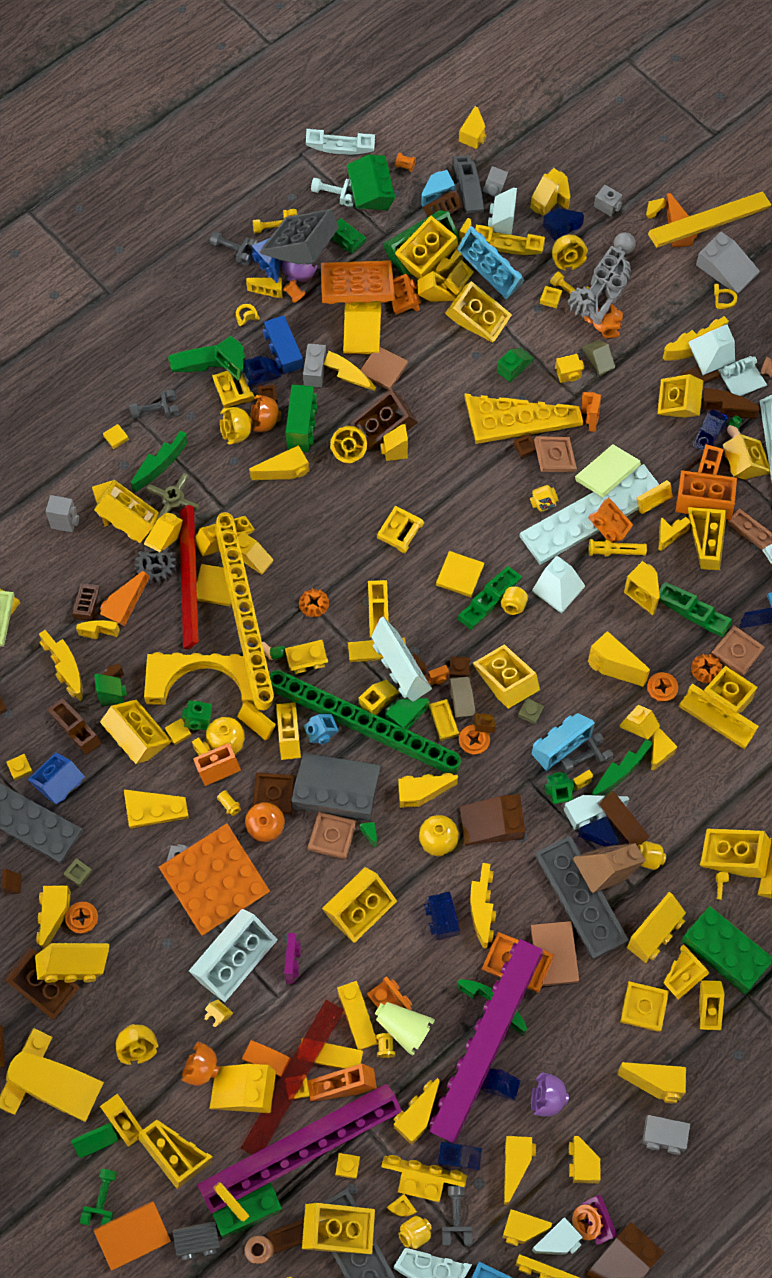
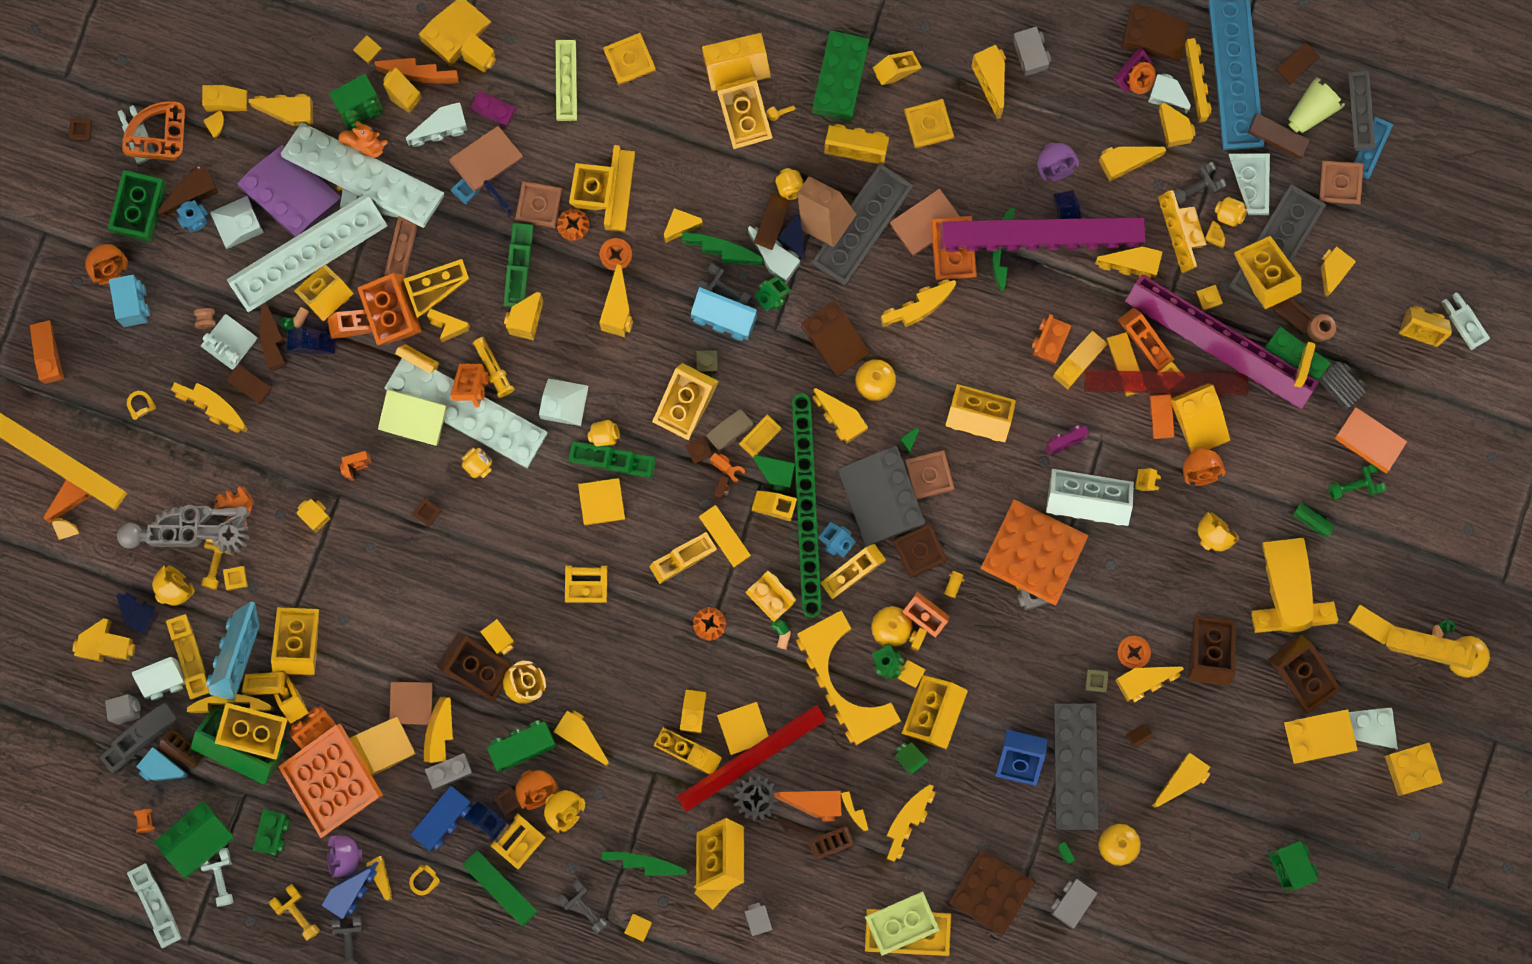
camera: 120 degrees left, 15 degrees up
yellow plate [6,754,33,781] -> none
yellow slope [35,943,110,983] -> none
reddish brown slope [48,698,101,755] -> none
yellow slope [100,1094,143,1147] -> none
reddish brown plate [102,663,124,678] -> none
yellow wing [124,790,189,829] -> none
yellow wedge [139,1120,213,1190] -> none
yellow slope [144,512,183,552] -> none
olive bar [147,473,200,520] -> none
green slope [213,336,244,380] -> none
yellow beam [215,512,274,710] -> none
yellow tile [237,701,276,741] -> none
orange cylinder [245,802,285,842] -> none
dark grey slope [260,209,339,265] -> none
orange bush [282,279,306,303] -> none
light aqua slope [371,617,432,702] -> none
yellowish green cone [375,1002,435,1056] -> none
yellow bush [376,1033,395,1058] -> none
clear blue brick [424,892,460,940] -> none
clear blue slope [437,1142,482,1170] -> none
yellow slope [459,106,487,149] -> none
orange gear [459,725,490,755] -> none
yellow wing [464,394,583,444] -> none
reddish brown plate [473,713,496,733] -> none
green slope [497,348,534,383] -> none
nougat tile [534,436,577,472] -> none
yellow slope [569,1136,601,1184] -> none
yellow tile [573,770,593,791] -> none
olive slope [582,340,615,376] -> none
light grey brick [594,185,623,216] -> none
yellow slope [619,705,660,740] -> none
yellow slope [657,374,703,418] -> none
yellow wing [664,944,709,999] -> none
light aqua slope [688,325,735,375] -> none
light grey slope [696,232,760,295] -> none

